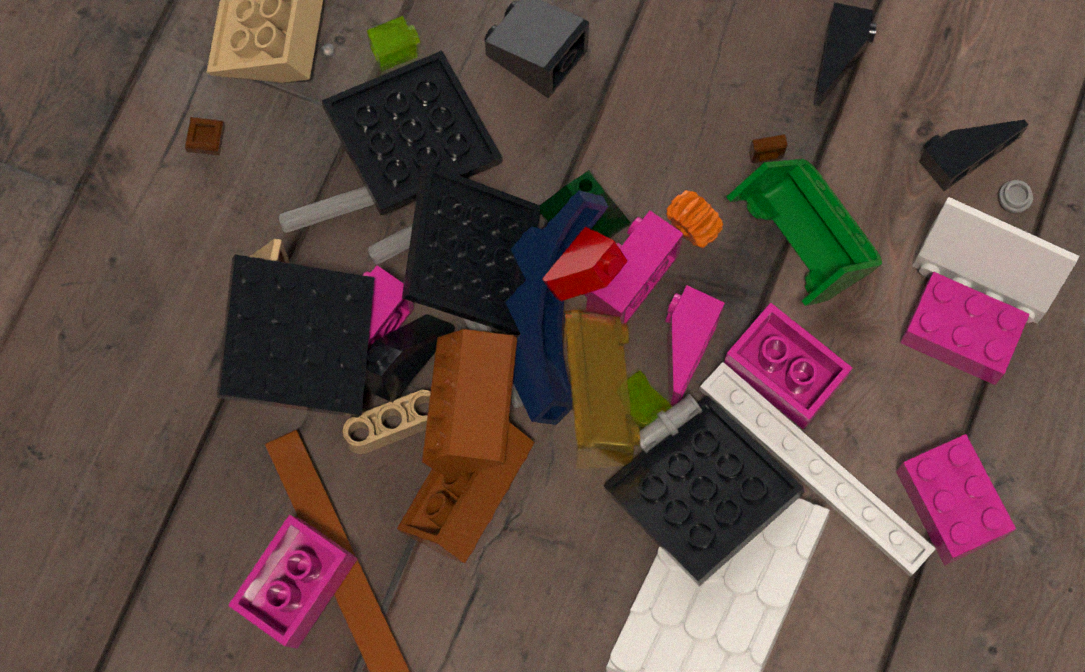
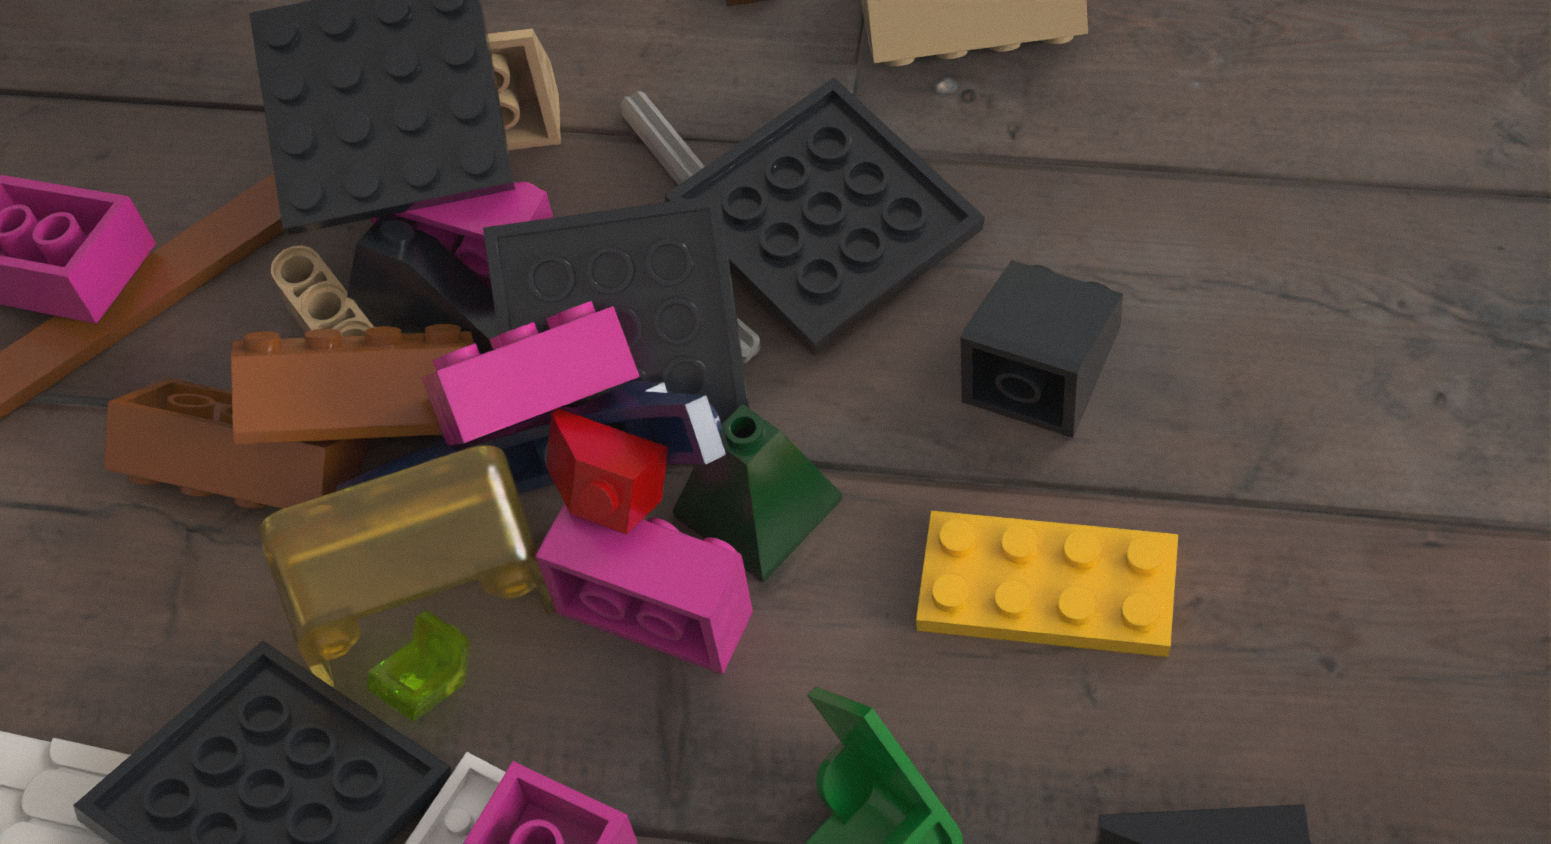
camera: 85 degrees right, 15 degrees down
clear neon green brick [366,16,420,72] -> none
light grey pin [633,393,703,453] -> none
dark pink slope [665,285,725,409] -> none
orange gear [666,190,723,248] -> none
reddish brown tile [749,134,788,164] -> none
none -> dark pink brick [421,301,640,446]
none -> yellow plate [916,511,1178,657]

